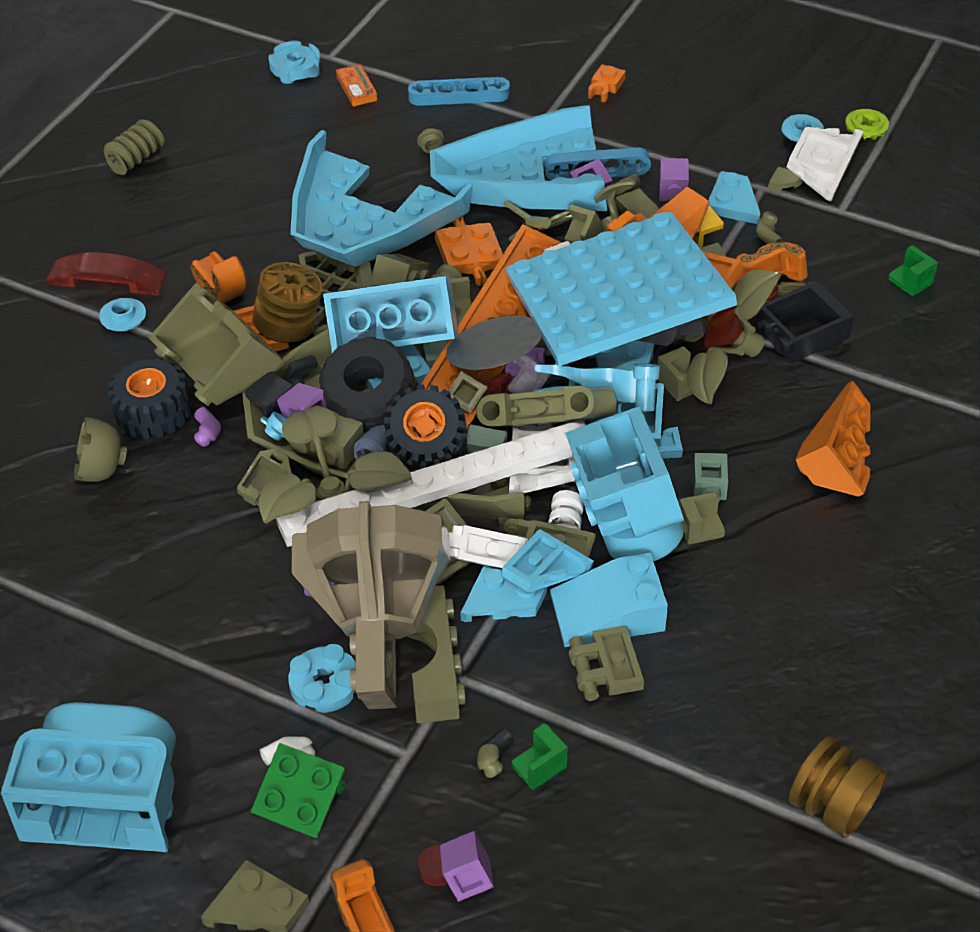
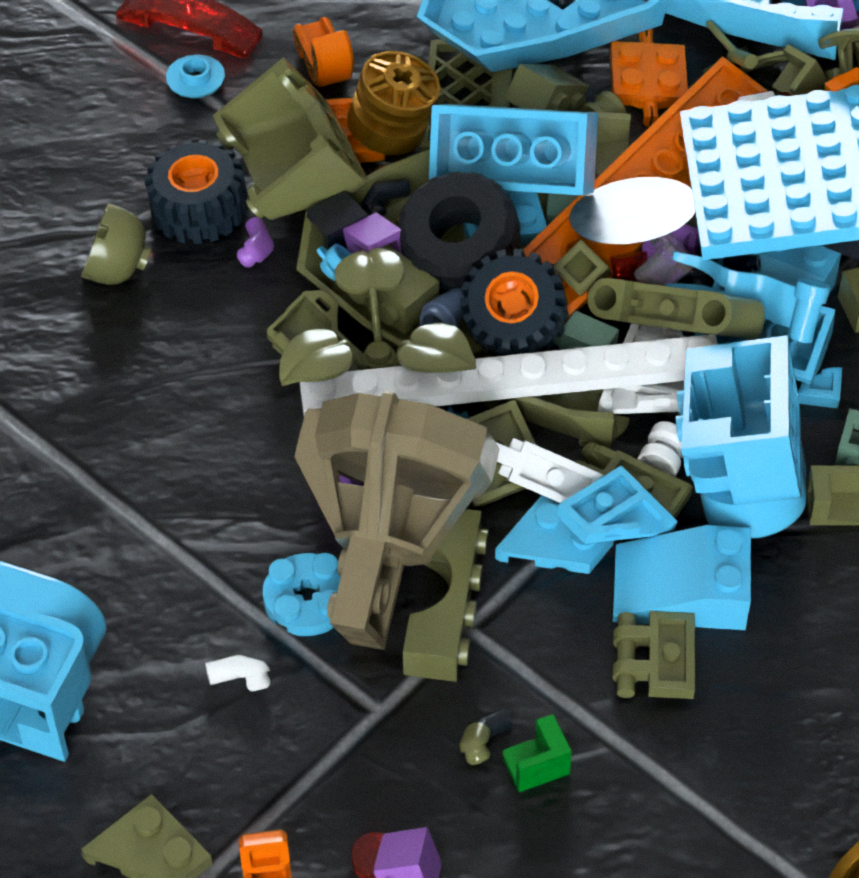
camera: 15 degrees right, 5 degrees up
green hinge [251,743,346,839] -> none

